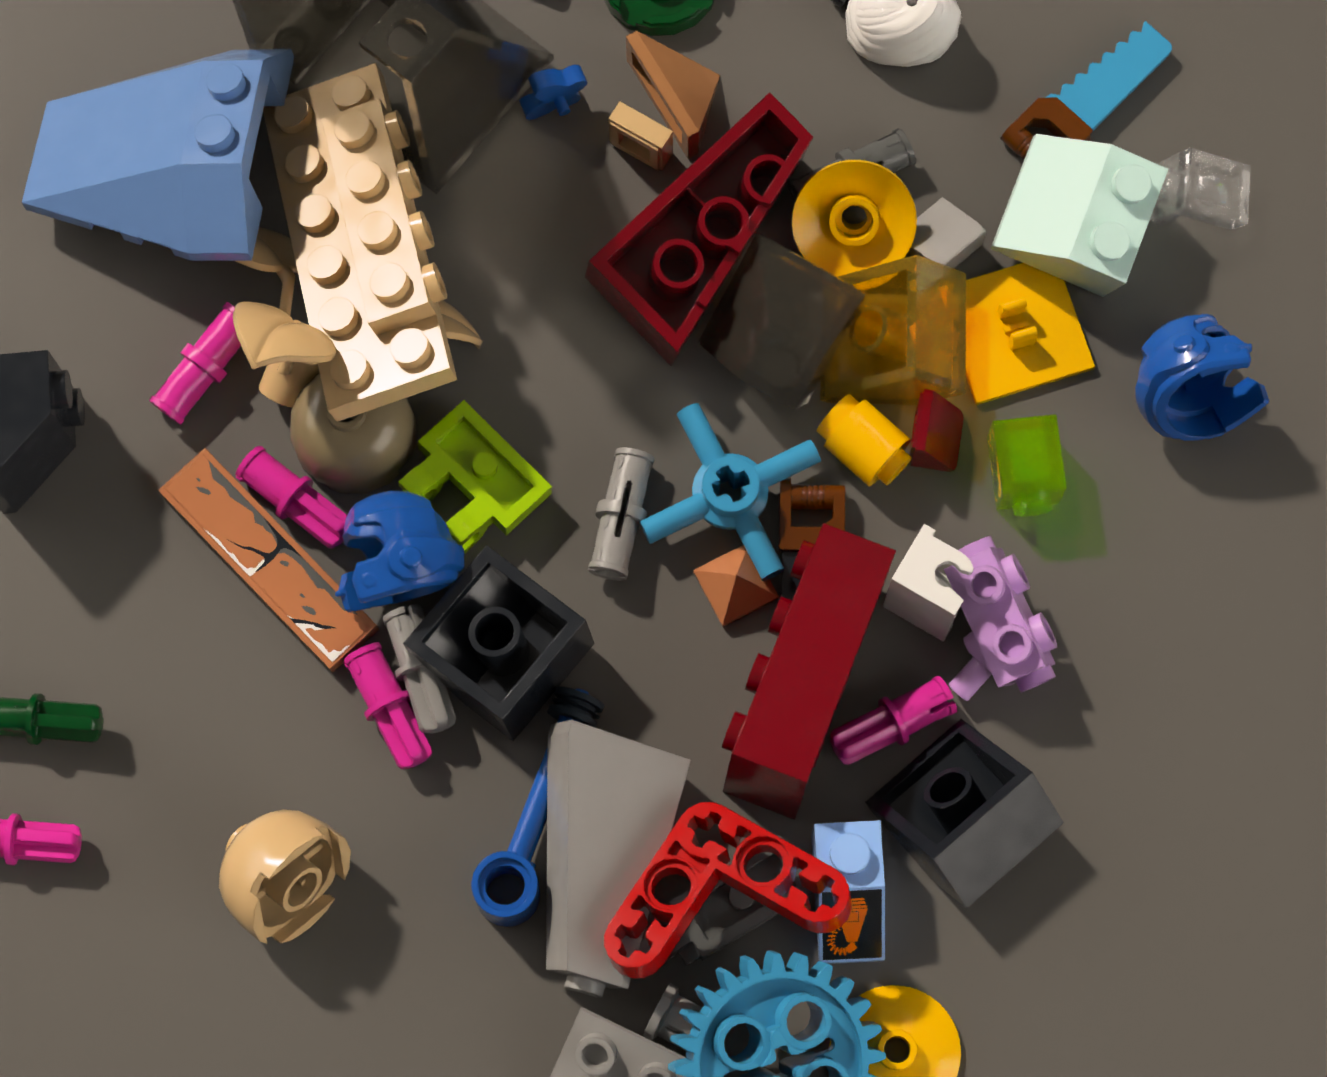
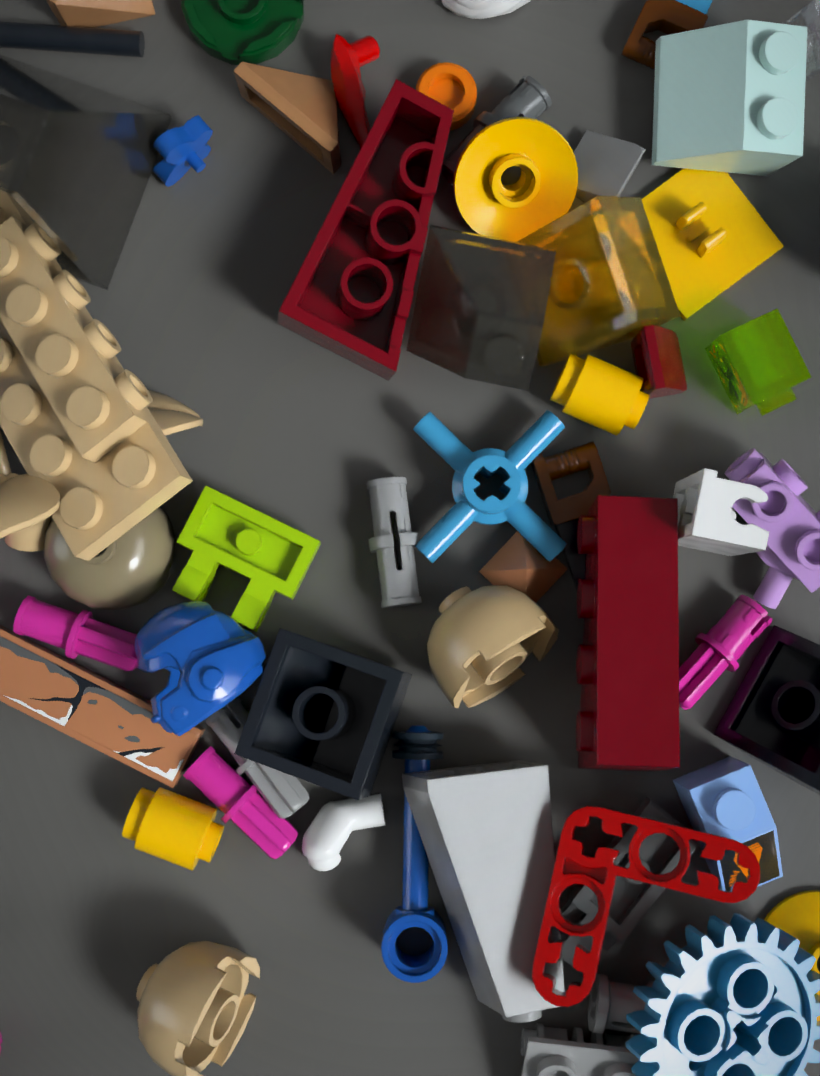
camera: 25 degrees left, 10 degrees up
tan tile [608,101,673,170] -> none
none -> yellow brick [122,787,224,871]
none -> white arm [302,793,386,871]
none -> red bar [330,34,380,147]
none -> orange tile [416,62,477,131]
none -> tan cylinder [427,585,559,708]

